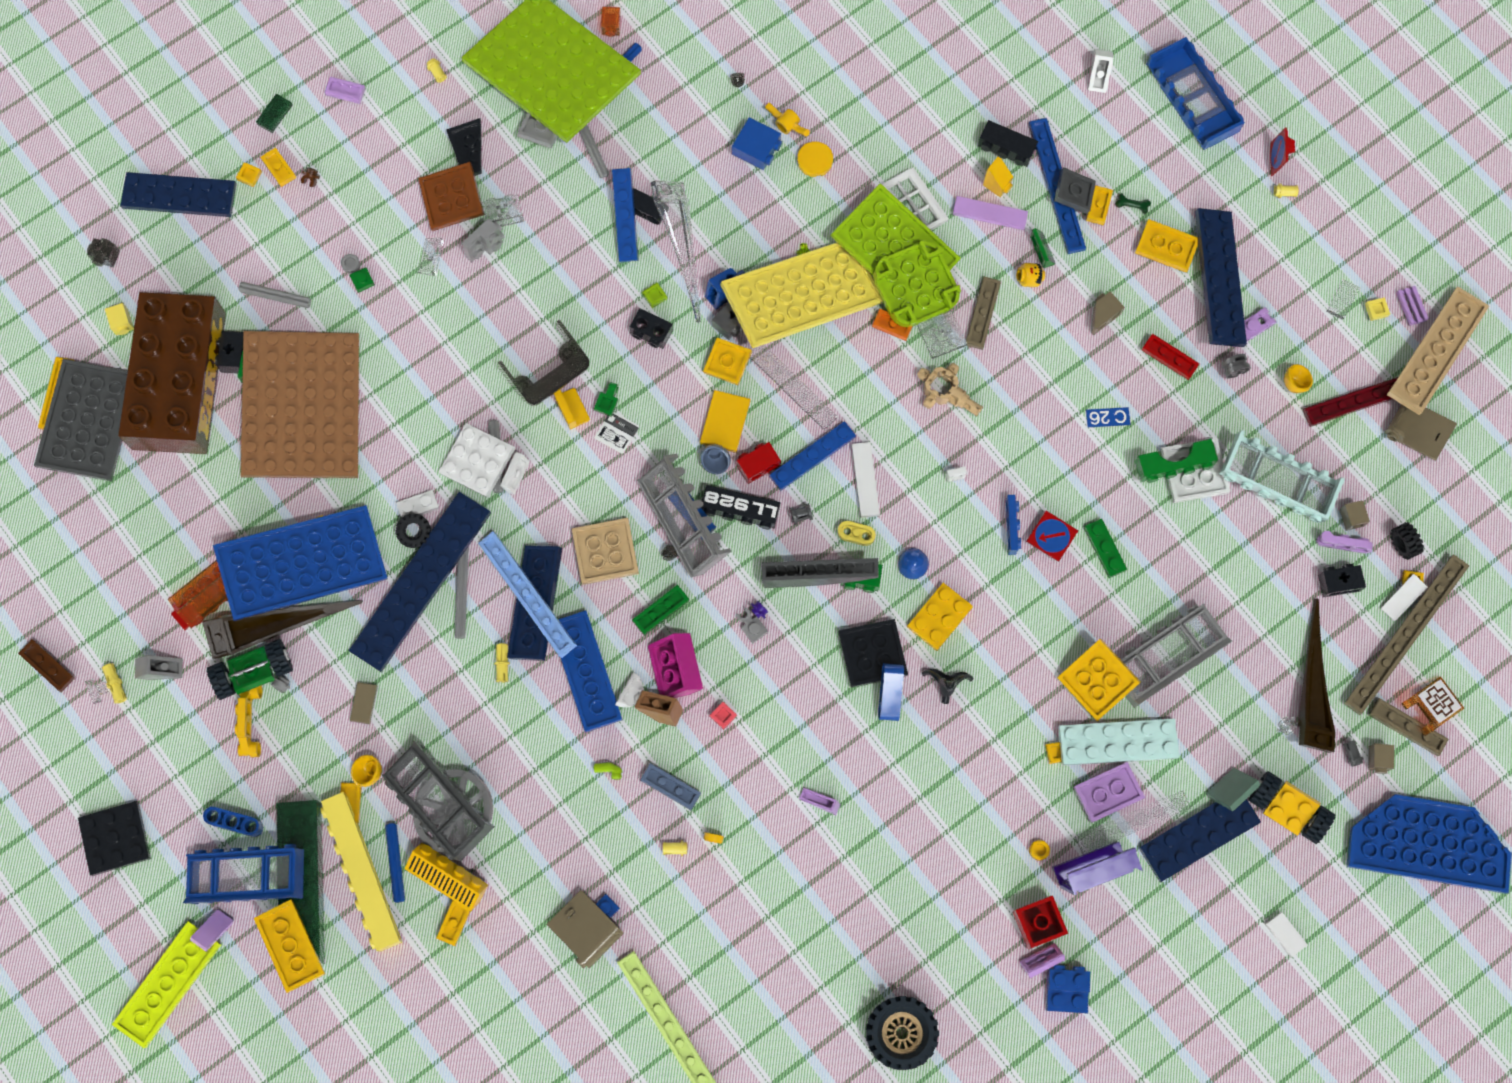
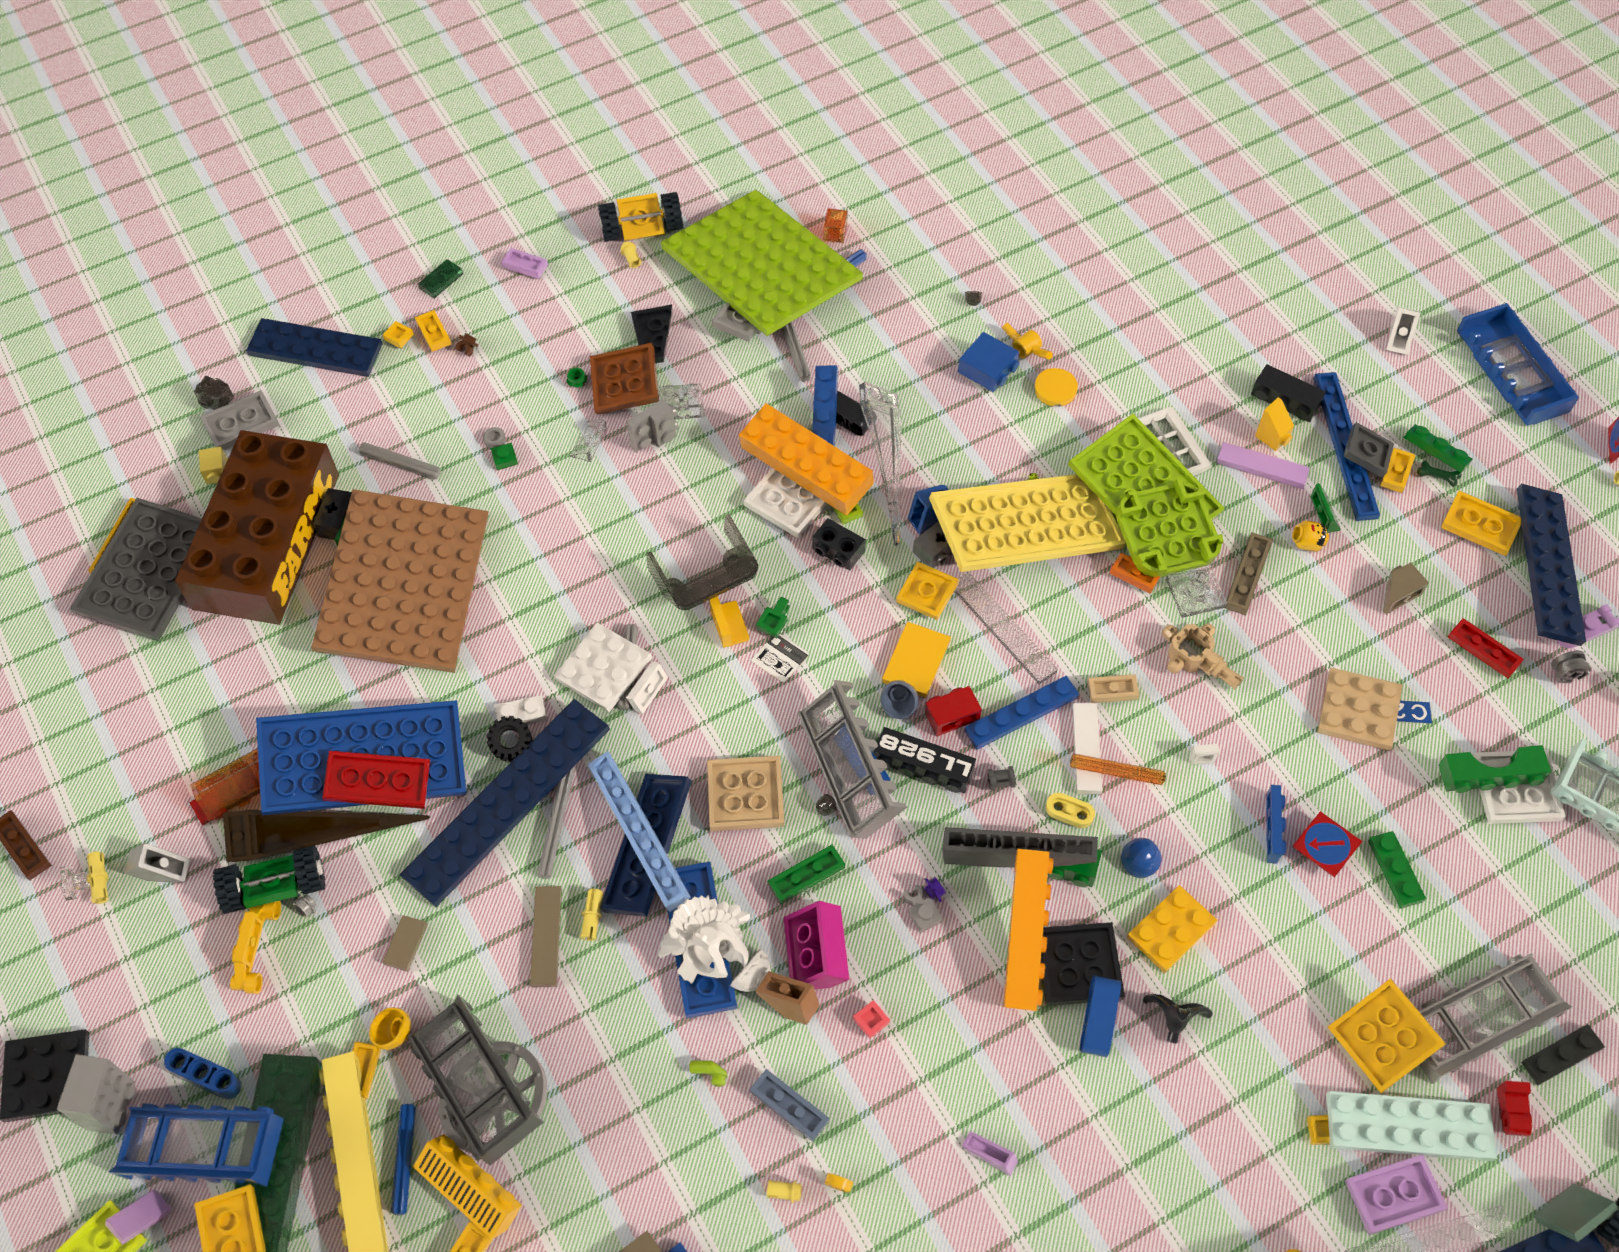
camera: 10 degrees right, 15 degrees down
none -> light grey brick [57,1054,135,1135]
none -> light grey plate [200,390,280,450]
none -> red tile [322,751,430,809]
none -> dark tan tile [530,886,562,987]
none -> green plate [566,368,588,388]
none -> plate [598,192,683,242]
none -> white piece [658,895,750,983]
none -> light orange brick [738,403,874,516]
none -> white plate [743,468,827,538]
none -> light orange brick [1003,849,1053,1011]
none -> clear orange axle [1070,753,1166,785]
none -> tan plate [1087,674,1140,703]
none -> tan plate [1317,667,1403,751]
none -> green plate [1404,424,1473,473]
none -> red leg [1497,1081,1533,1136]
none -> pearl dark grey plate [1521,1024,1605,1086]

